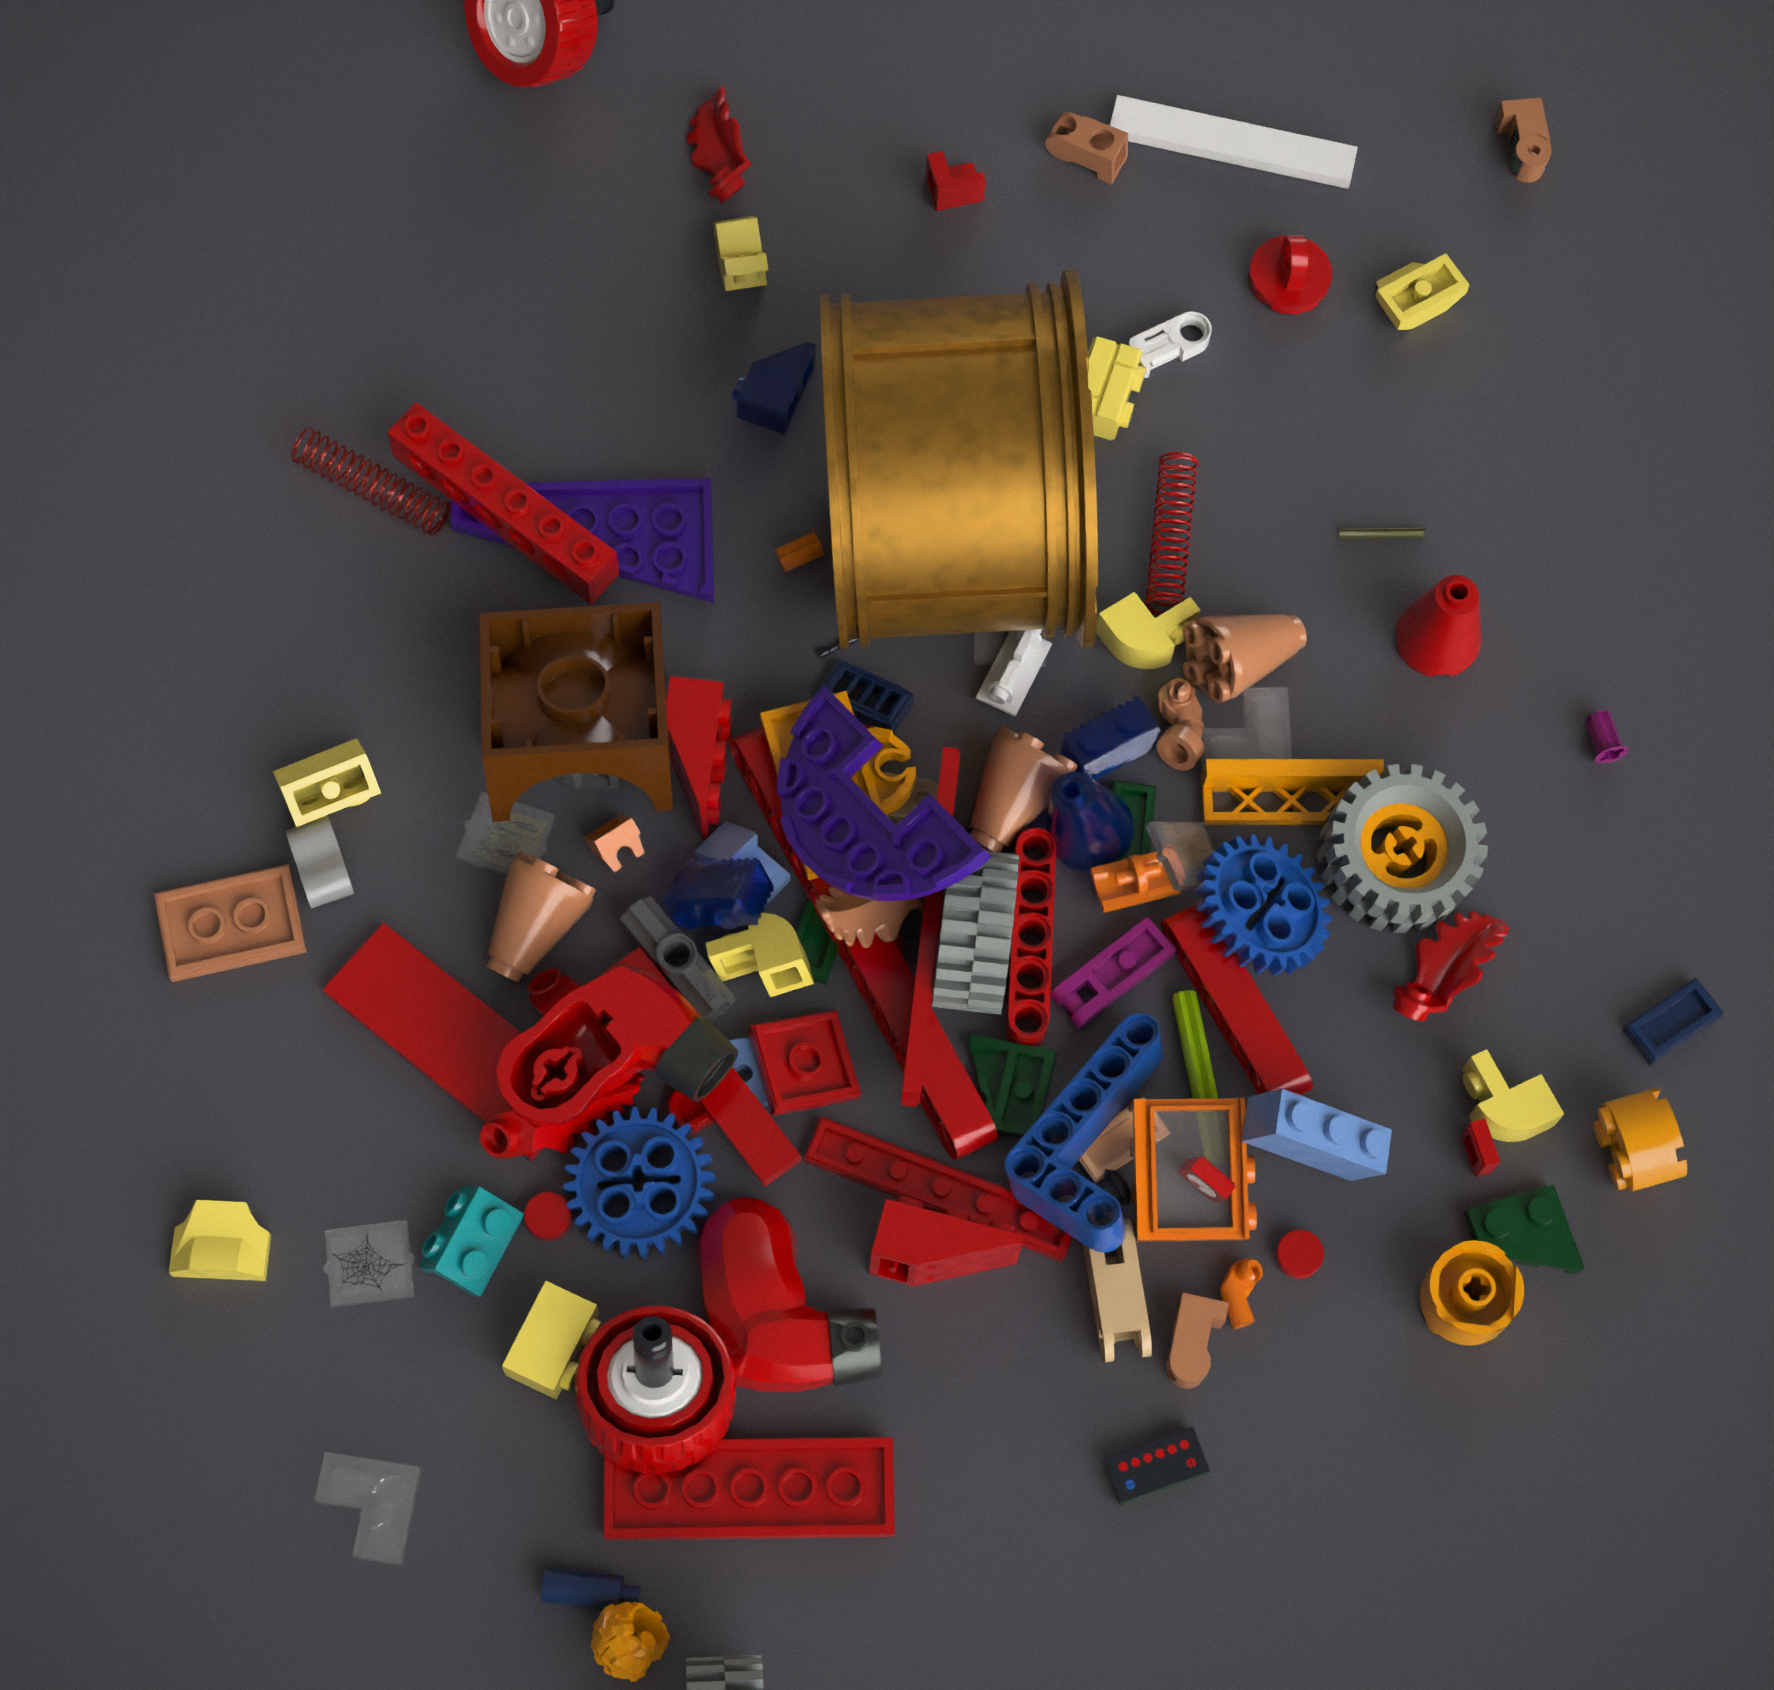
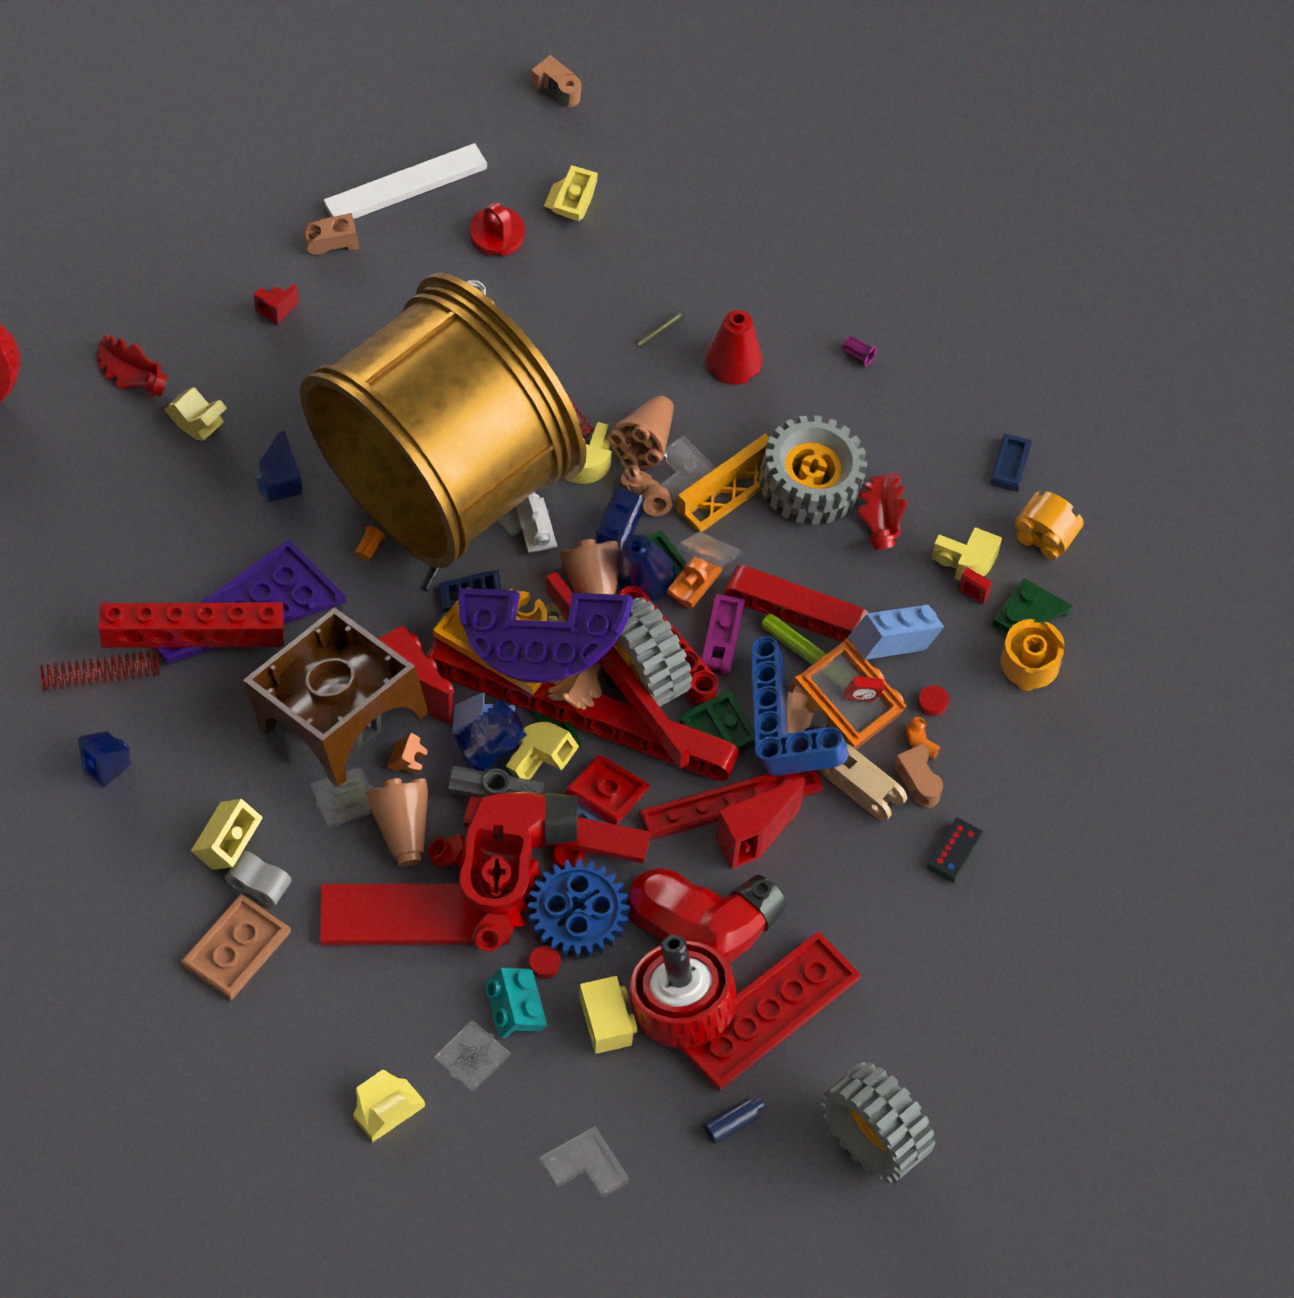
camera: 40 degrees left, 10 degrees down
light orange piece [590,1602,670,1682] -> none
blue gear [1194,834,1333,976] -> none
none -> clear blue slope [77,731,131,788]

